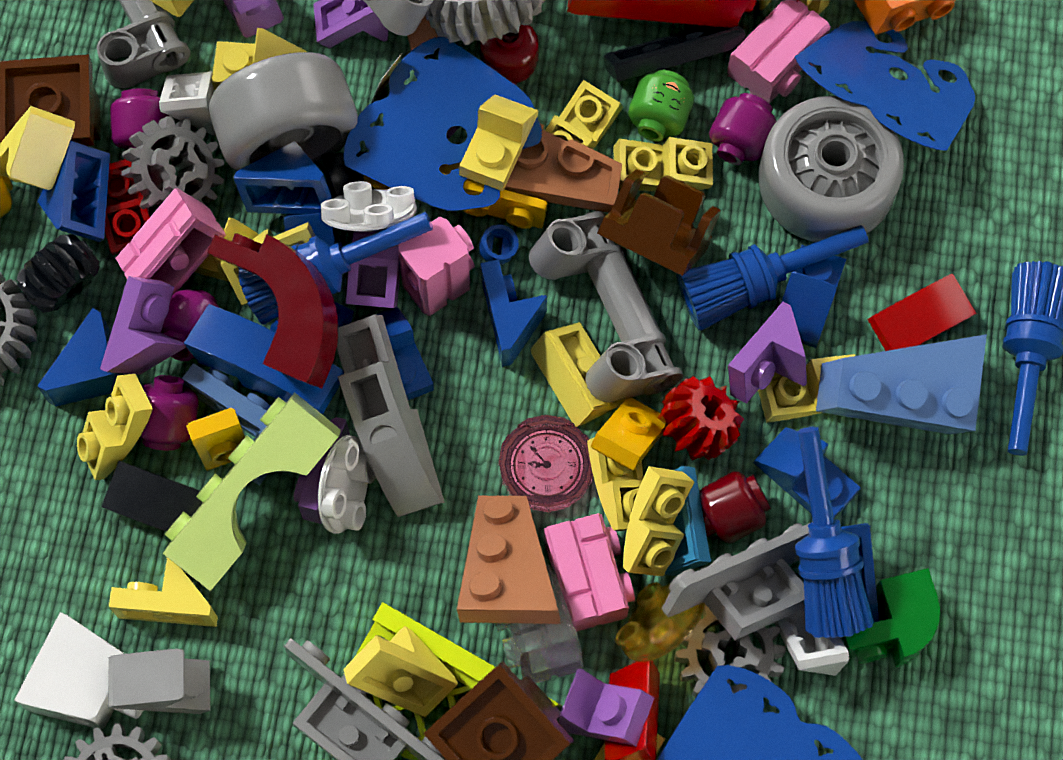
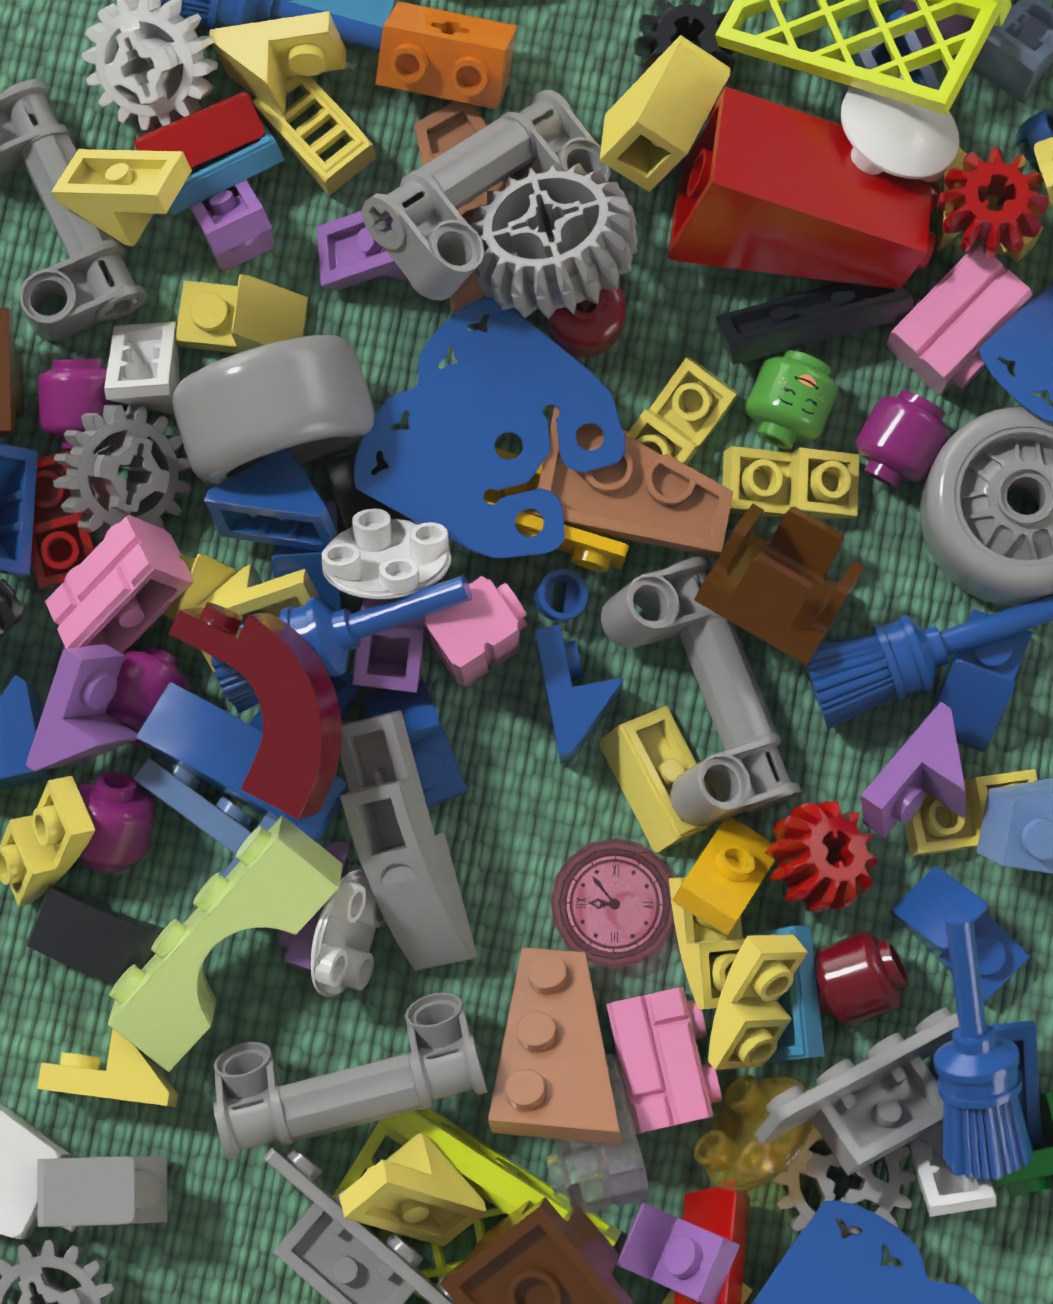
camera: 10 degrees right, 10 degrees up
yellow plate [186,408,245,471] -> none
sticker [371,53,402,103] -> none
light yellow slope [459,95,538,191] -> none
none -> light grey piece [214,993,488,1160]

